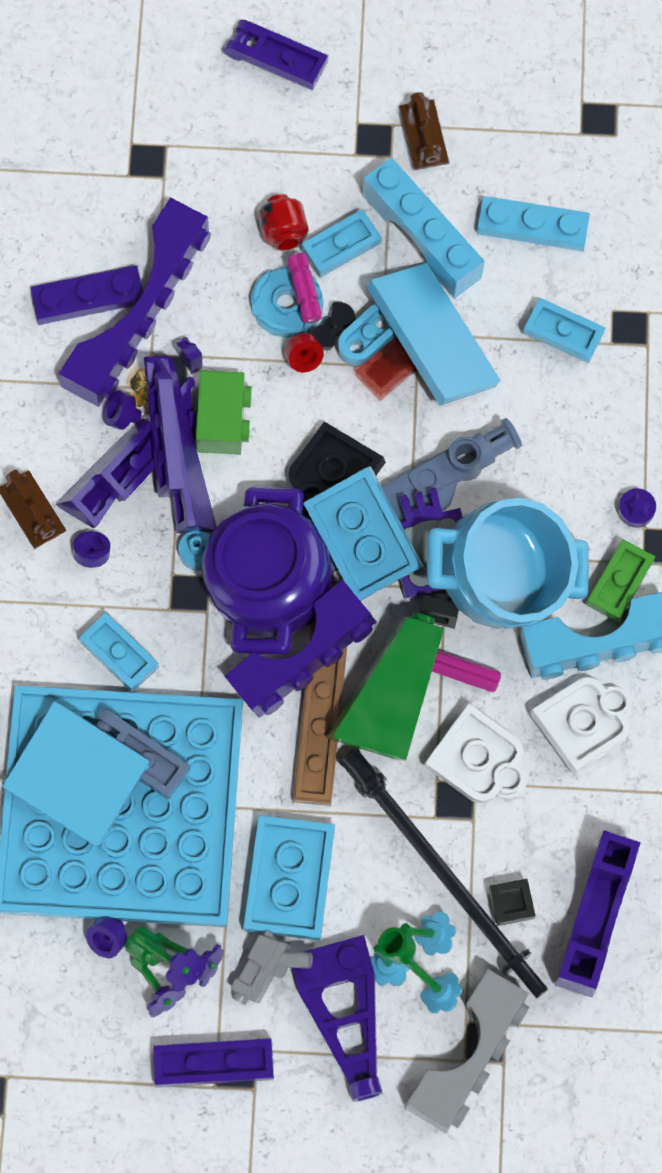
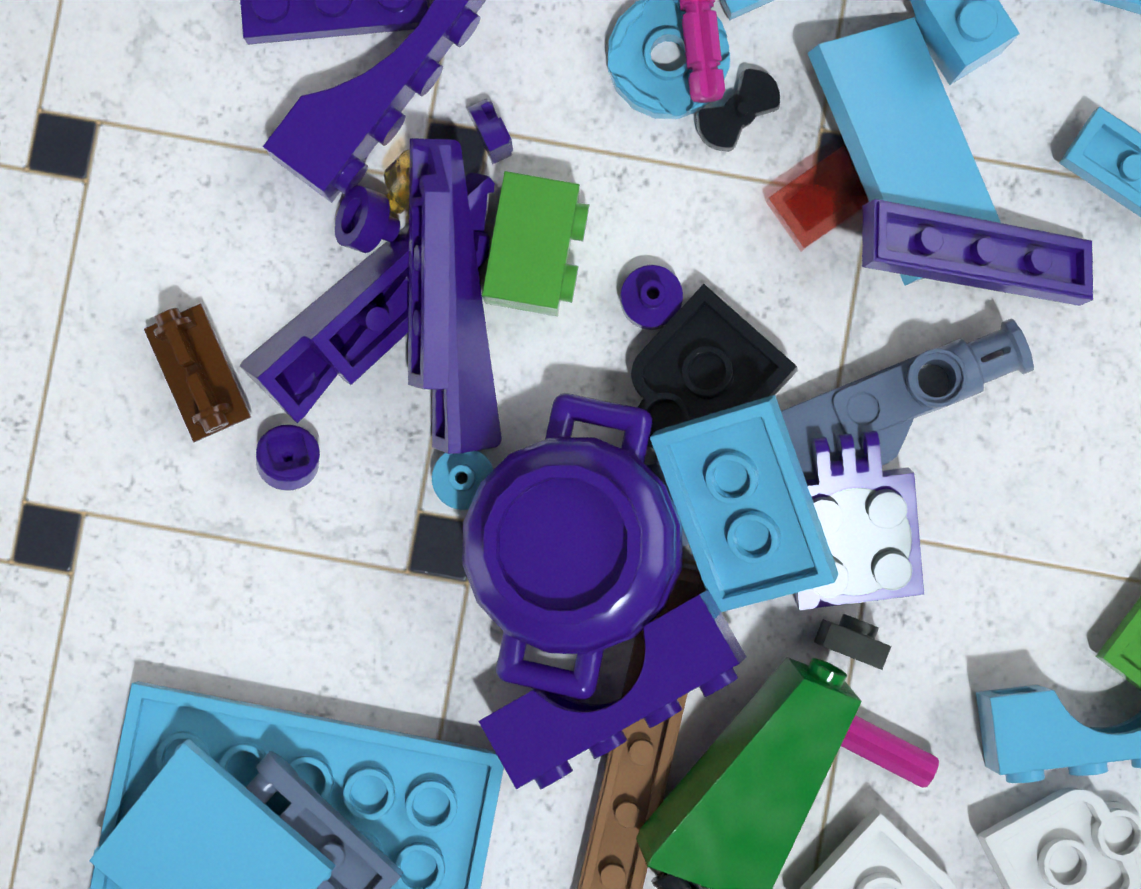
camera: 10 degrees right, 15 degrees up
medium azure plate [79,612,159,693] -> none
red tile [285,333,324,373] -> none
medium azure plate [338,304,396,366] -> none
medium azure piece [427,497,589,629] -> none
none -> dark purple tile [620,265,683,330]
none -> dark purple tile [862,199,1093,306]

